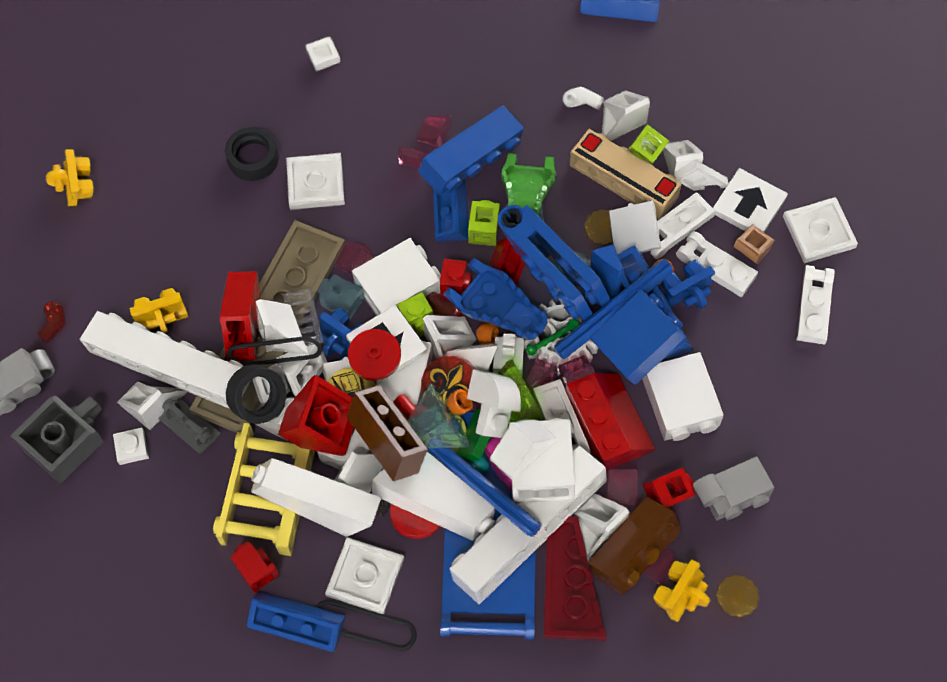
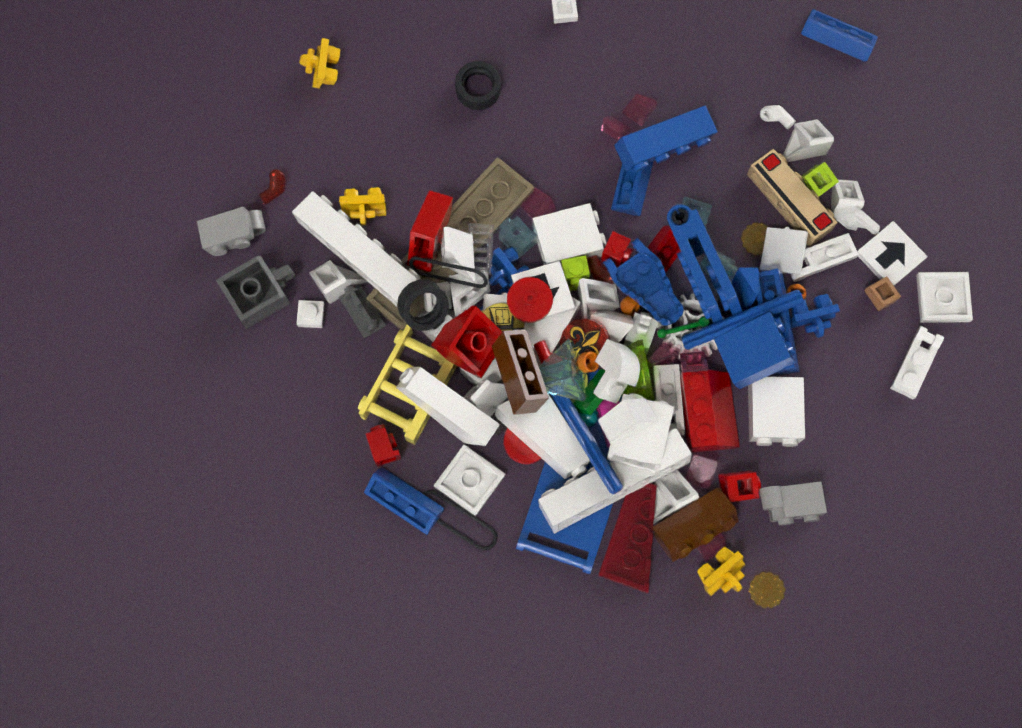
camera: 15 degrees right, 10 degrees up
white tile [286,153,345,210] -> none
lime brick [468,200,500,246] -> none
bright green animal [501,153,556,215] -> none
white plate [676,231,758,297] -> none

